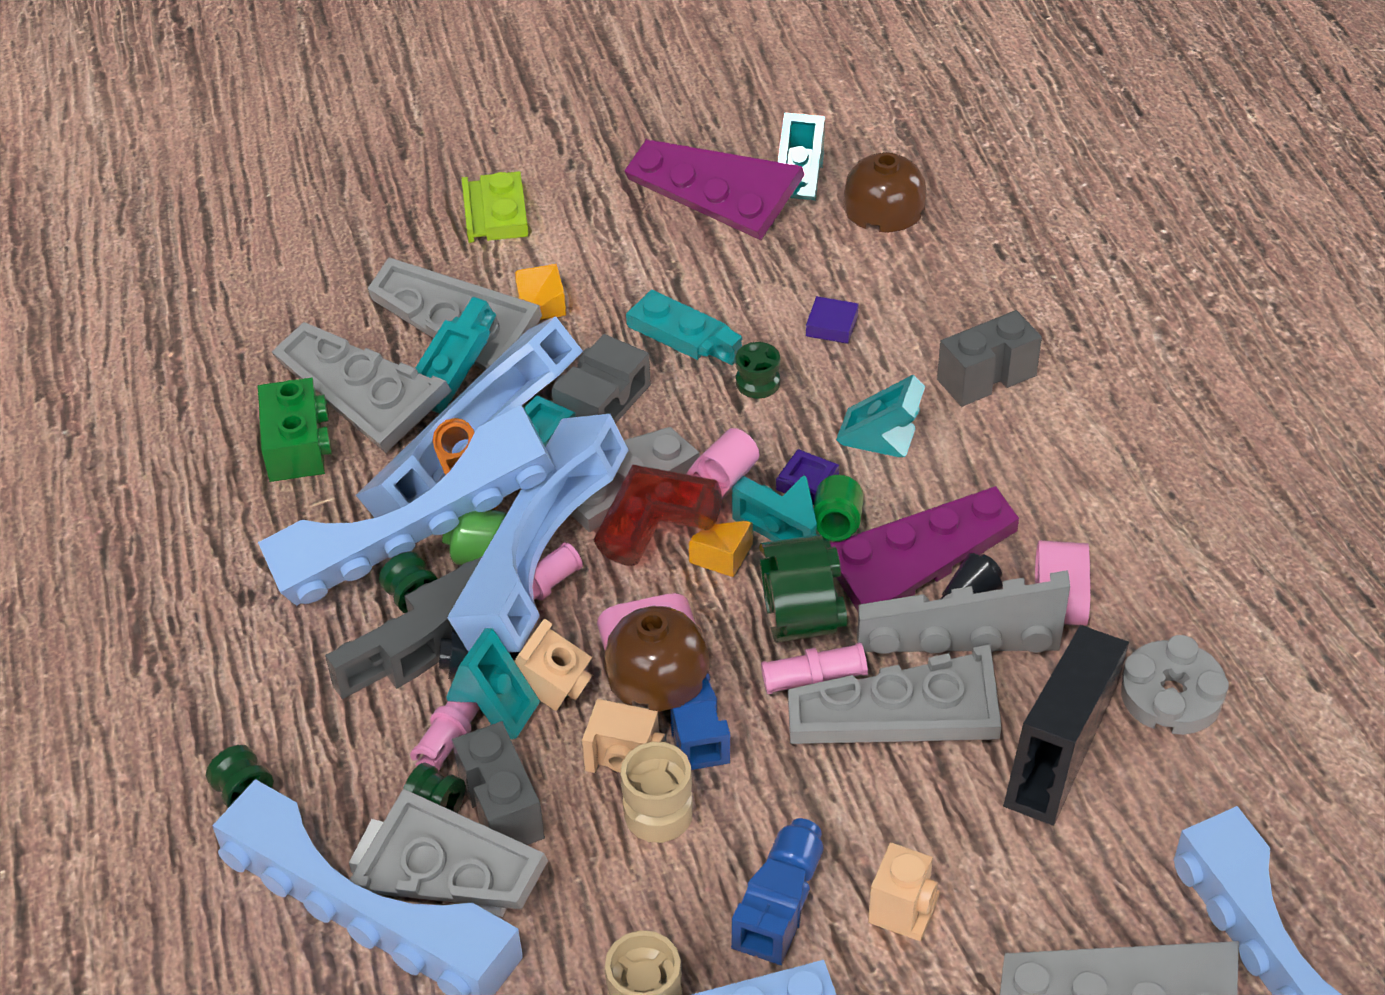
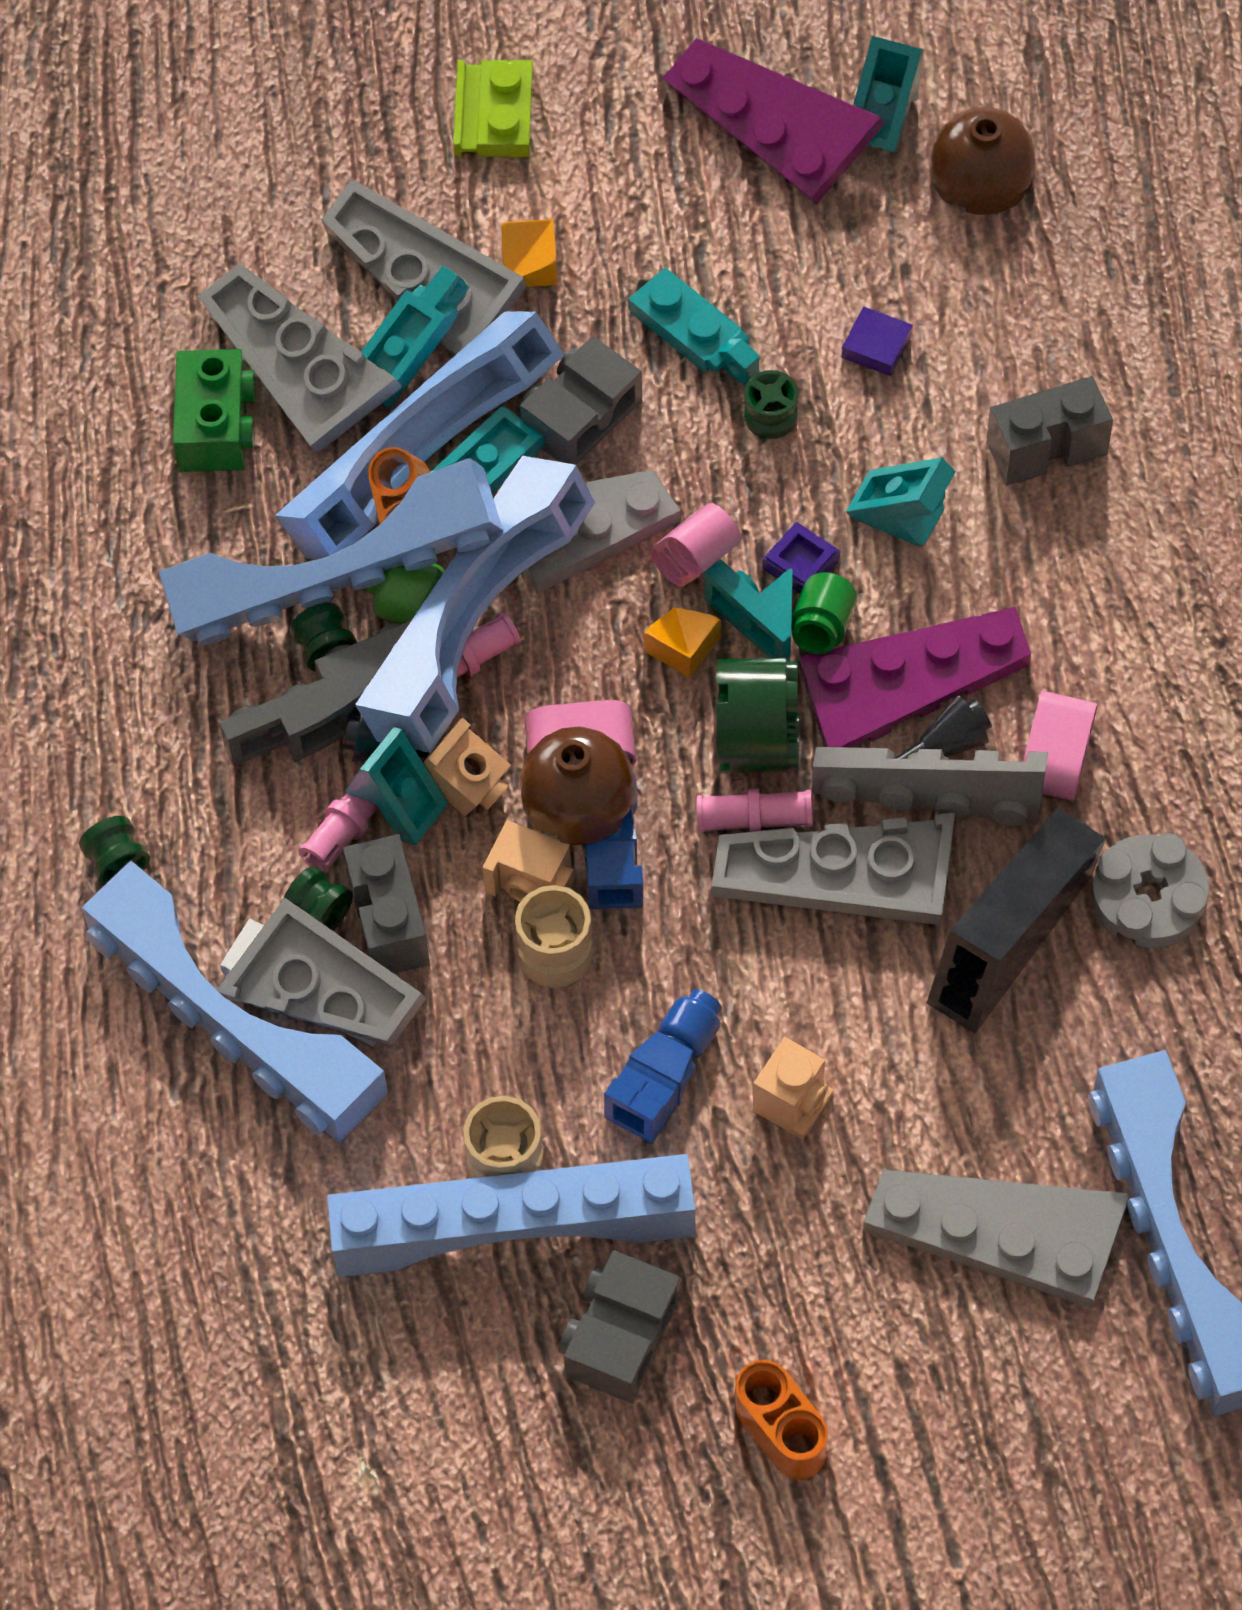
camera: 10 degrees right, 15 degrees up
clear red brick [593,464,722,566] -> none

